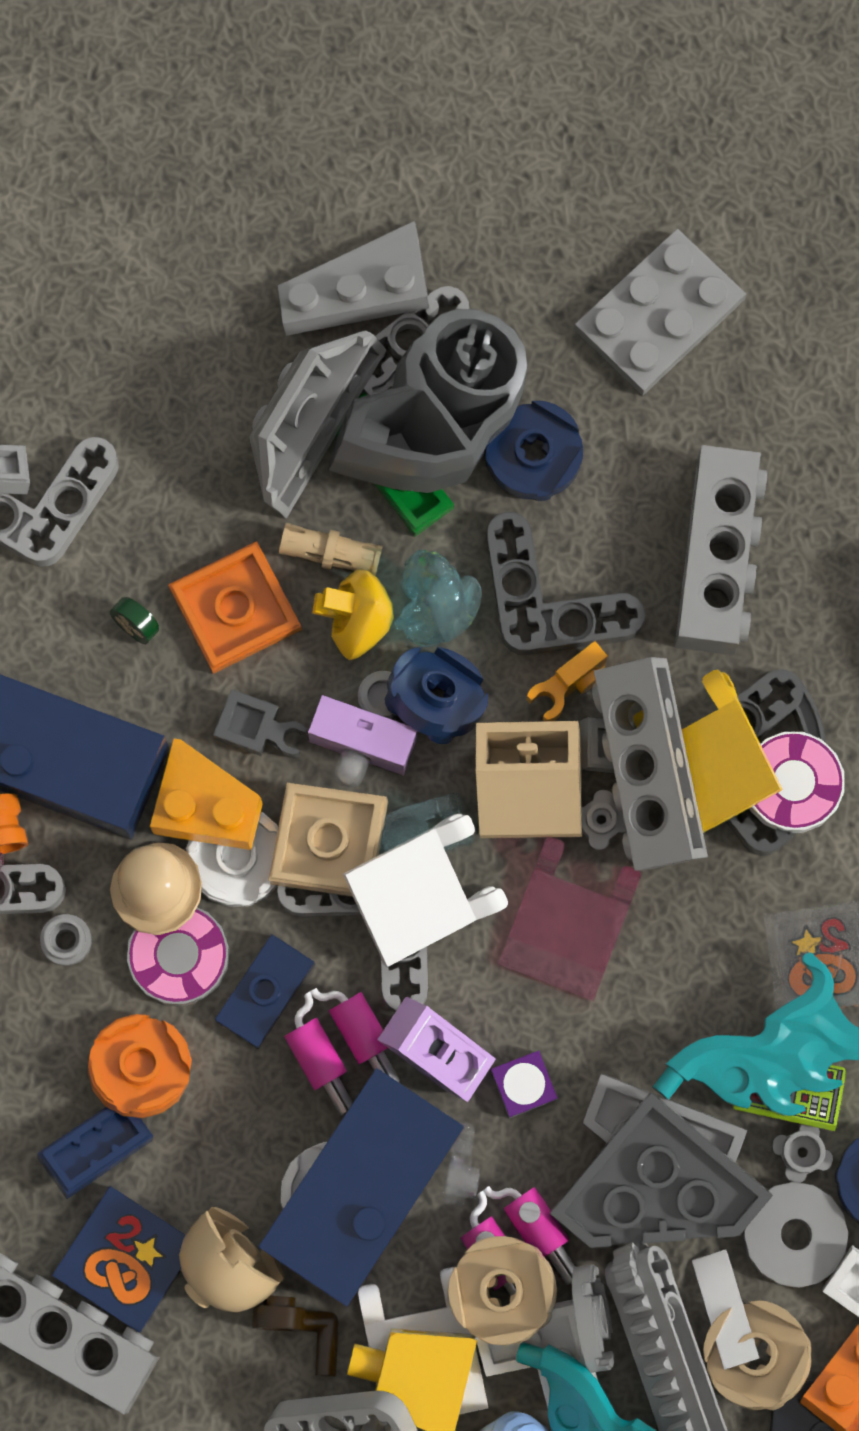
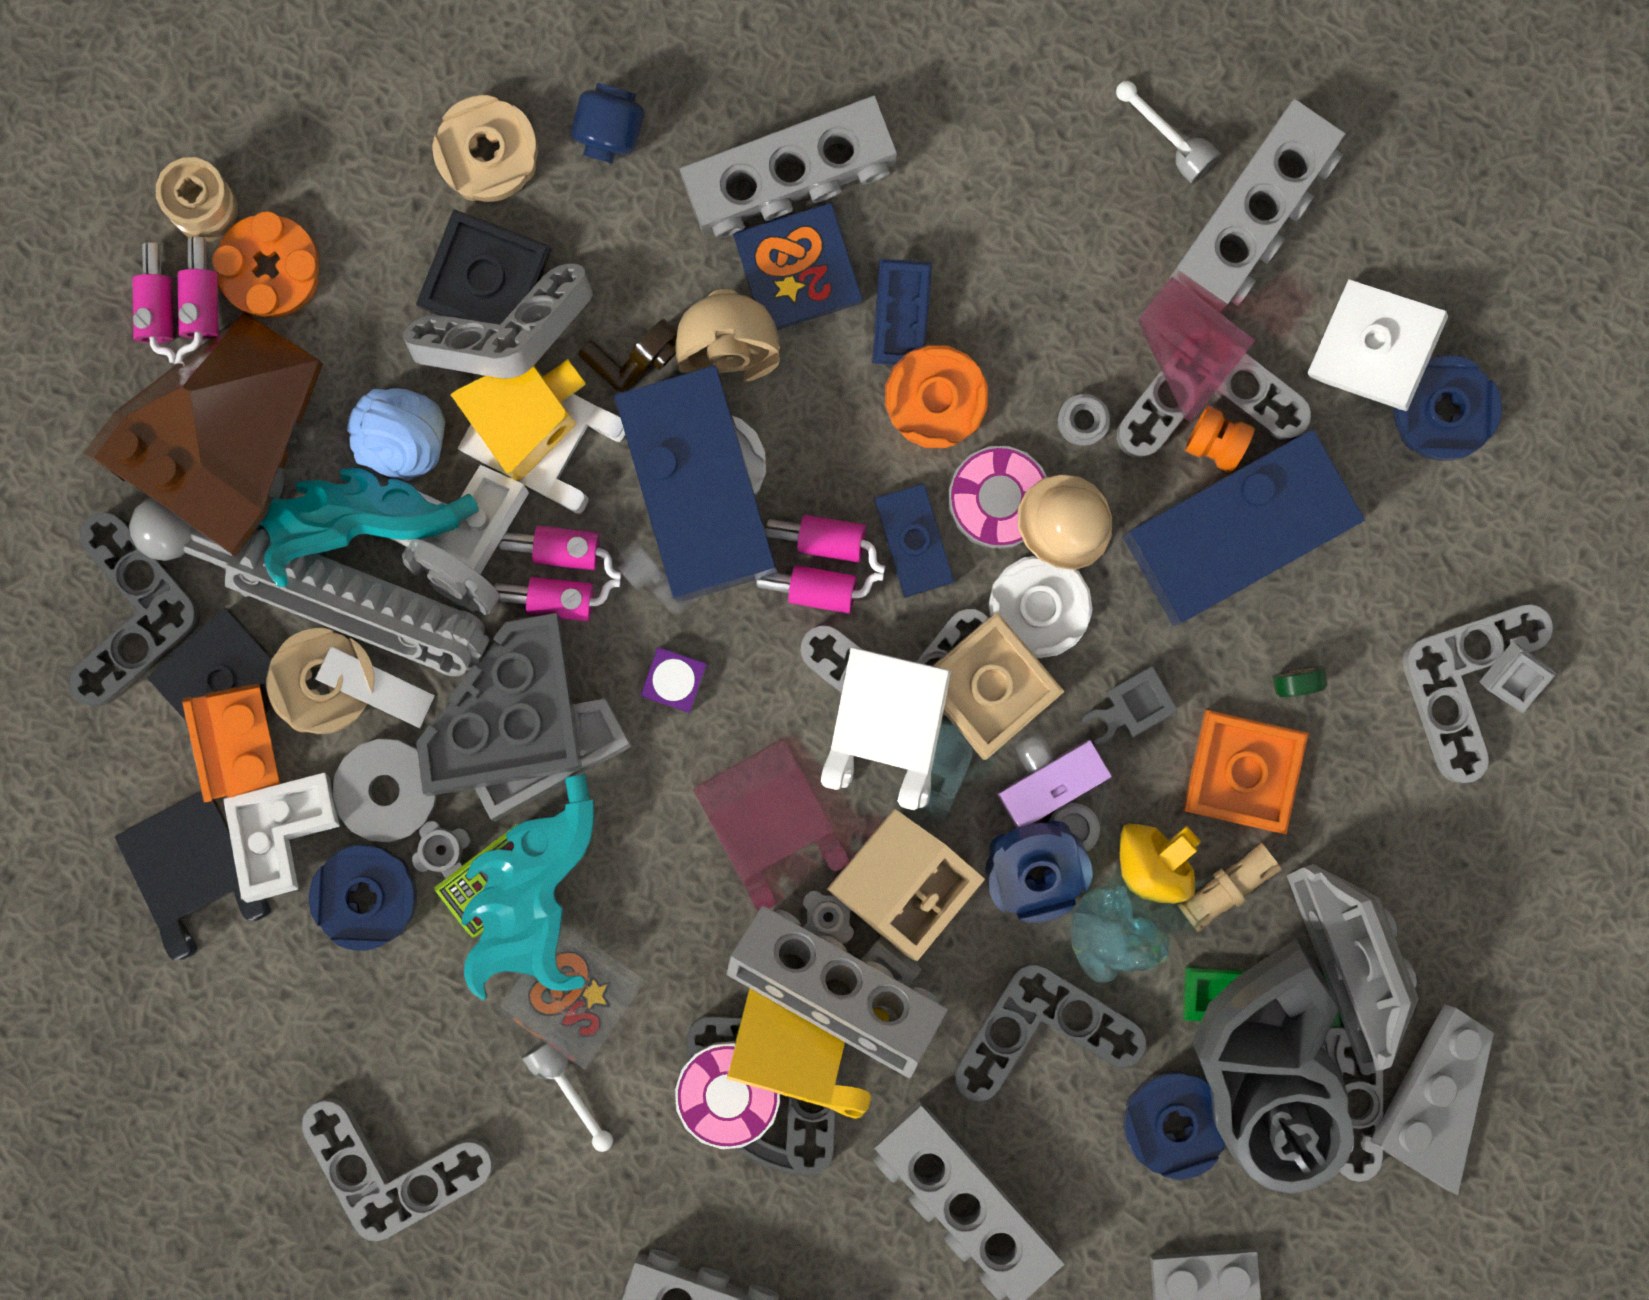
camera: 130 degrees right, 10 degrees up
light orange wing [150,739,263,850] -> none
lavender piece [377,997,496,1102] -> none
tan plate [448,1236,557,1345] -> none
light orange plate [526,641,608,722] -> none

